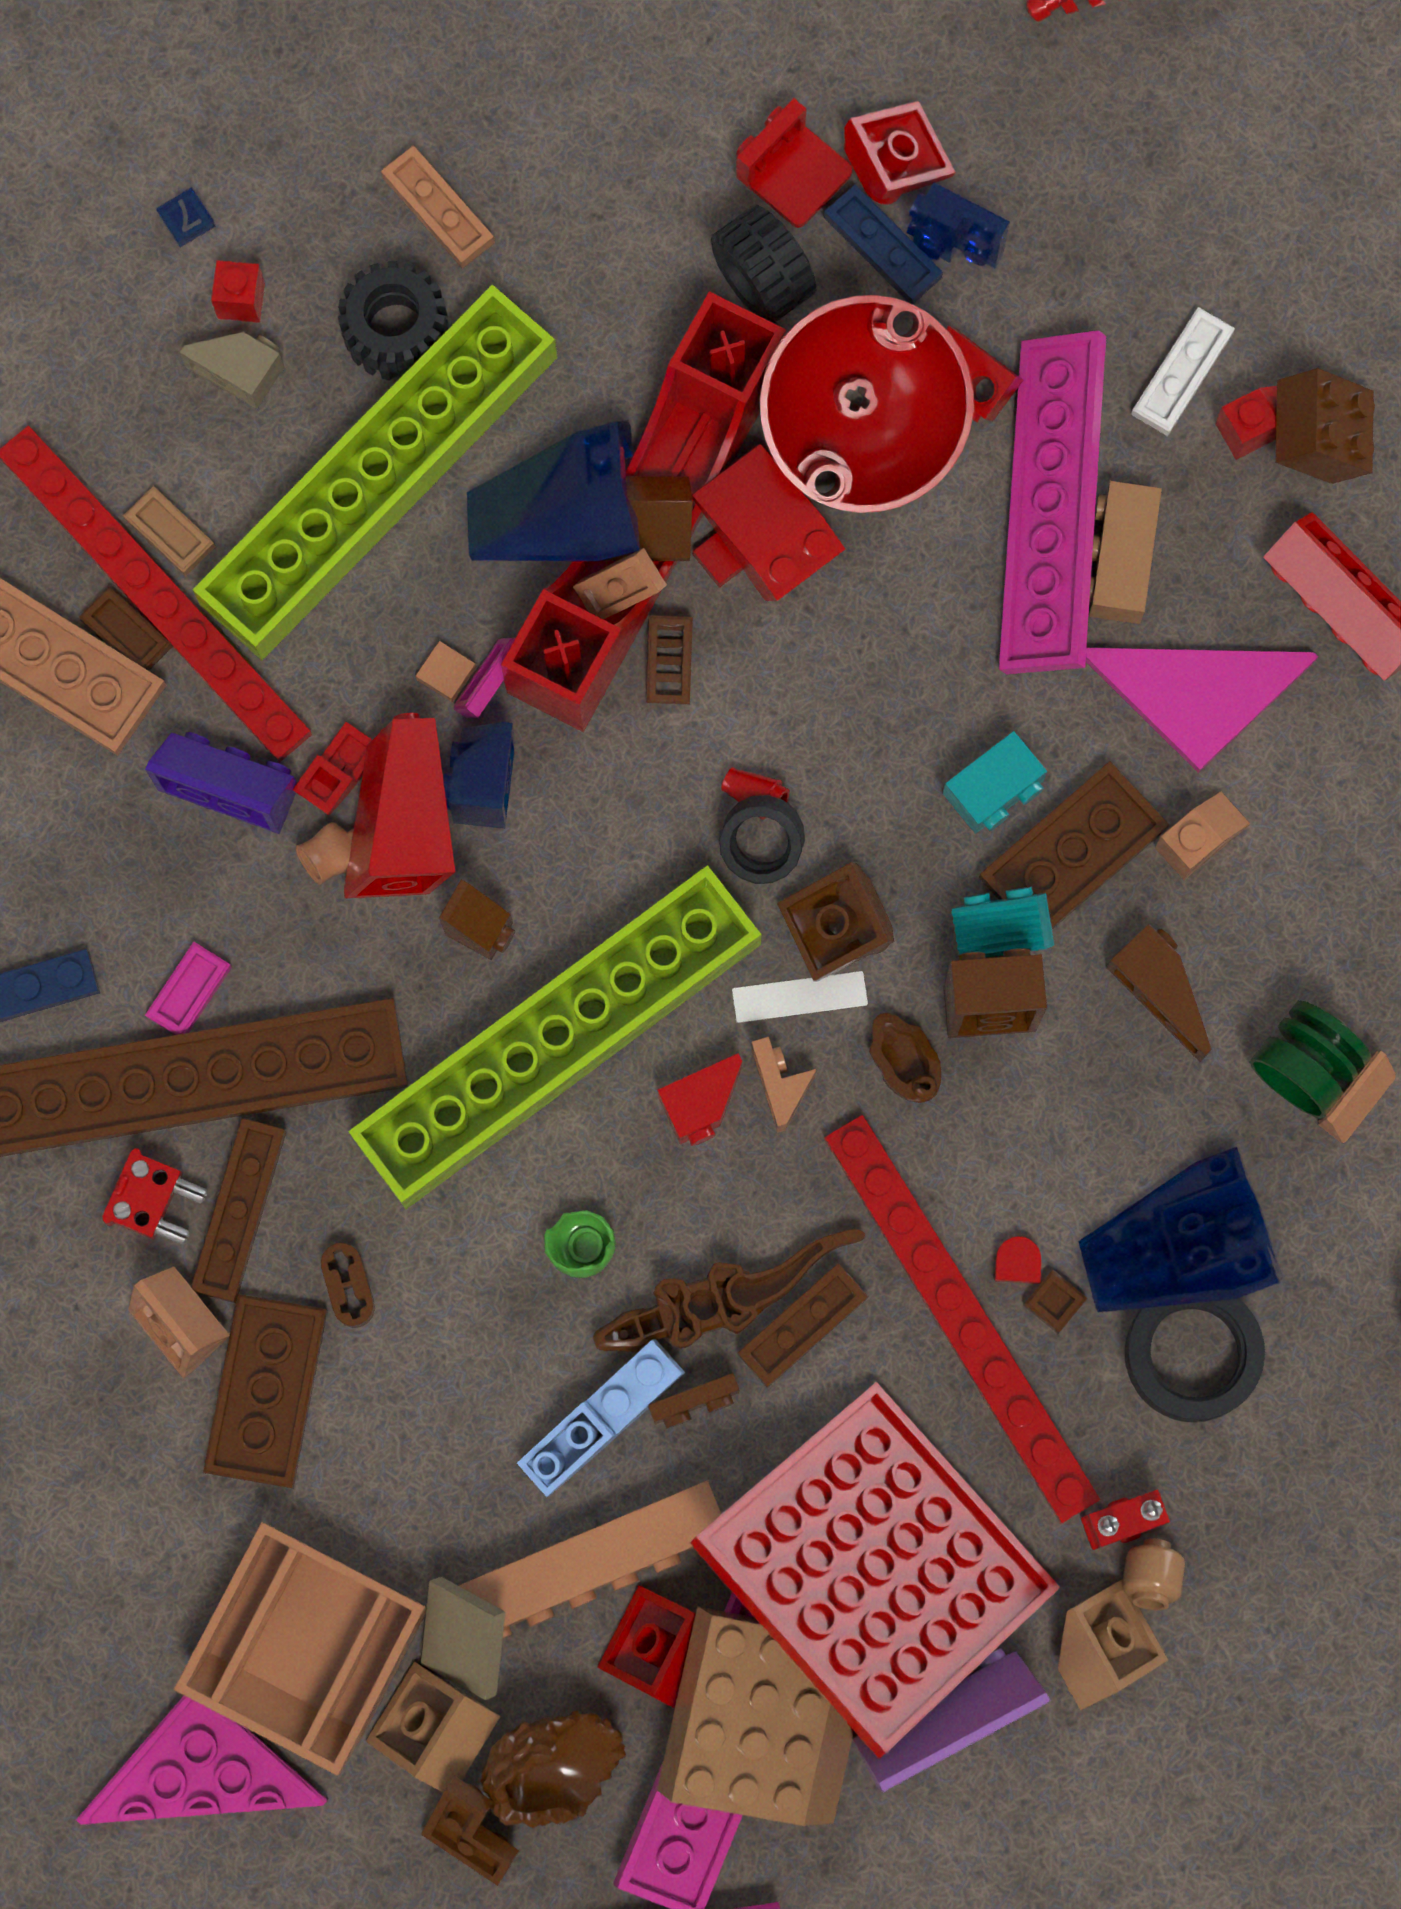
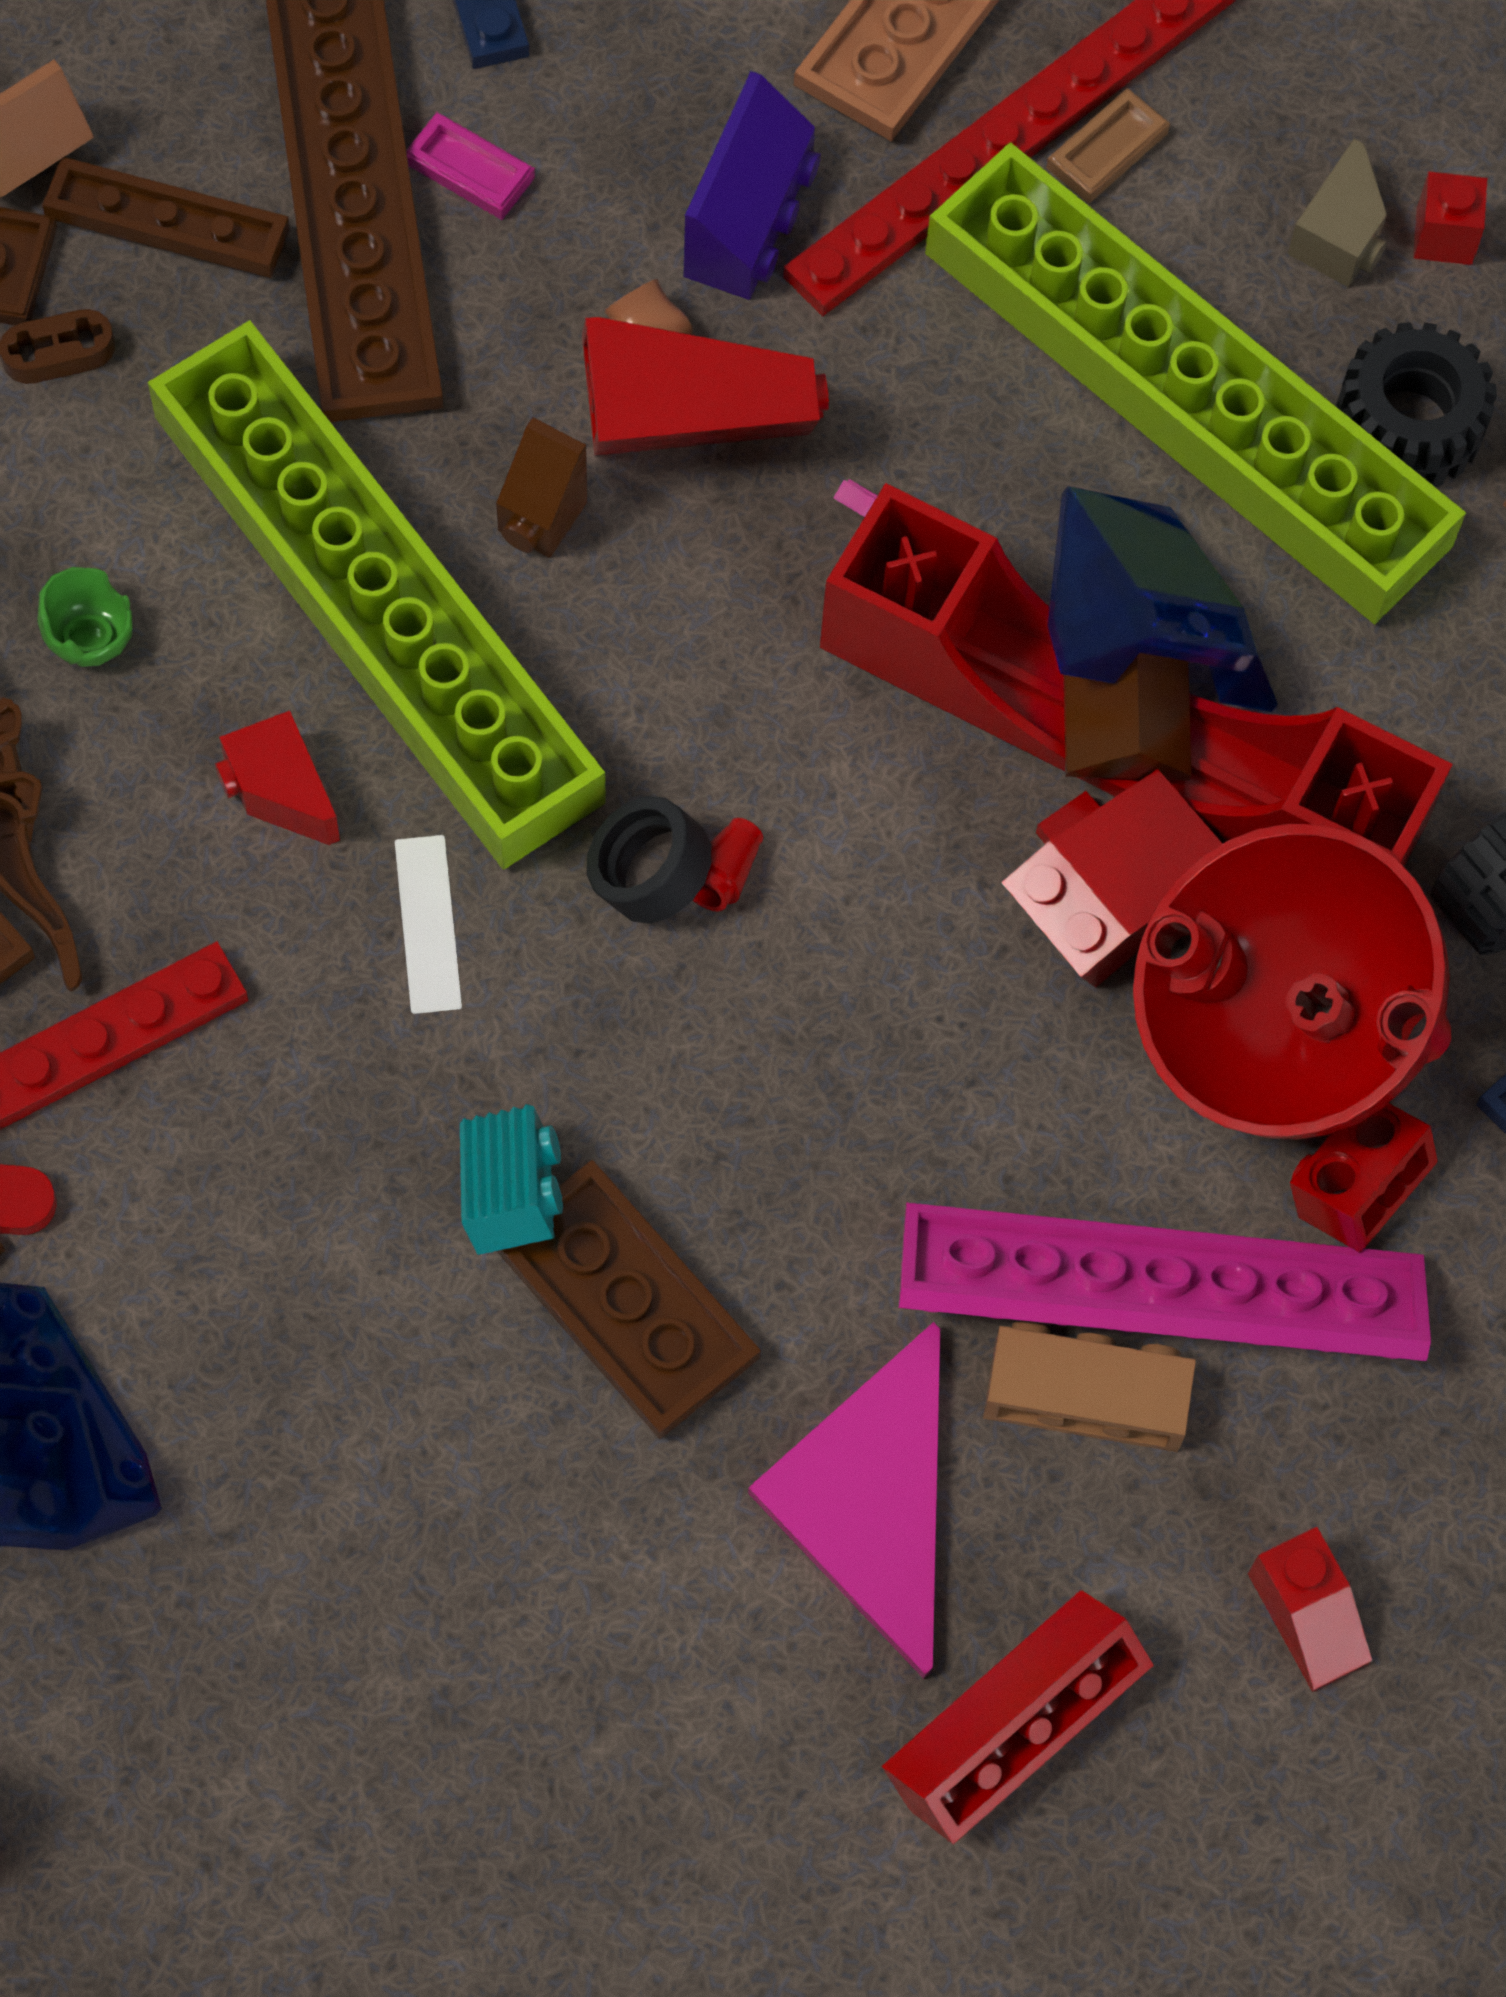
camera: 85 degrees right, 10 degrees down
reddish brown tile [79,587,172,671] -> none
red piece [102,1148,207,1245] -> none
red slope [293,722,372,815] -> none
nougat tile [415,641,476,703] -> none
clear blue slope [443,722,516,829] -> none
nougat plate [573,548,667,620] -> none
reddish brown slope [646,616,693,704] -> none
nougat slope [751,1037,816,1133] -> none
reddish brown slope [777,862,894,982] -> none
reddish brown arm [869,1013,941,1103] -> none
teal brick [943,731,1047,834] -> none
reddish brown brick [943,949,1047,1038] -> none
reddish brown slope [1107,924,1212,1062] -> none
white tile [1131,307,1235,436] -> none
nougat slope [1155,792,1250,880] -> none
dark green wheel [1249,1000,1372,1119] -> none
reddish brown brick [1276,368,1375,484] -> none
nougat slope [1318,1051,1396,1143] -> none

